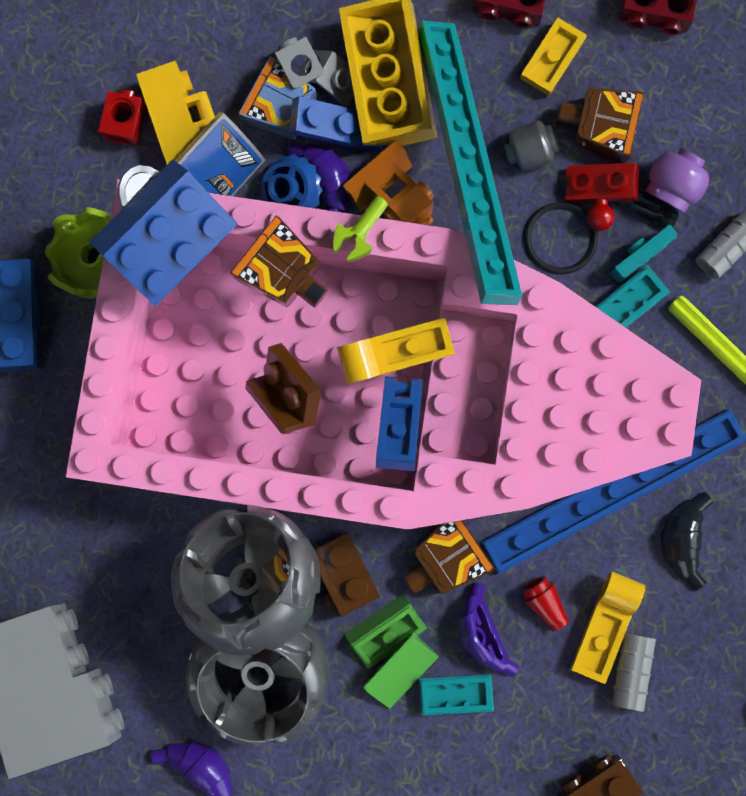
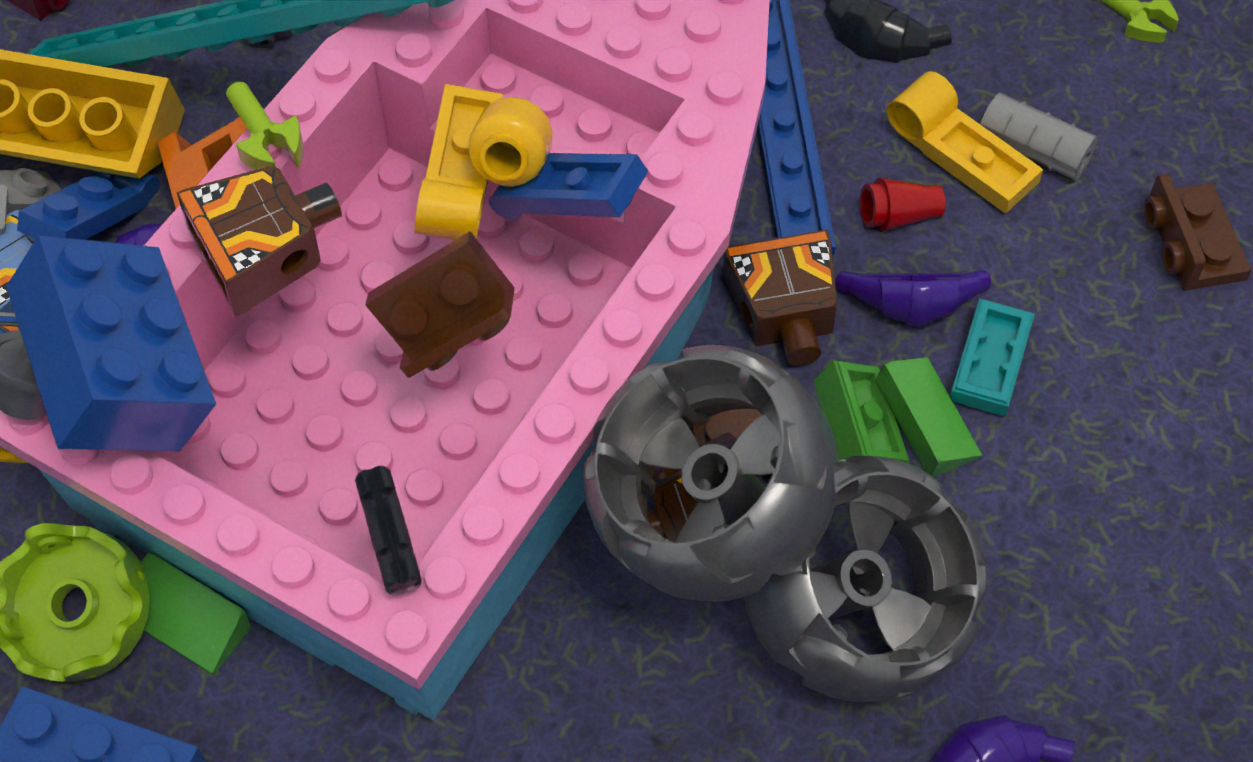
camera: 70 degrees left, 25 degrees down
none -> black axle [355,466,422,595]
none -> yellow head [468,97,553,187]

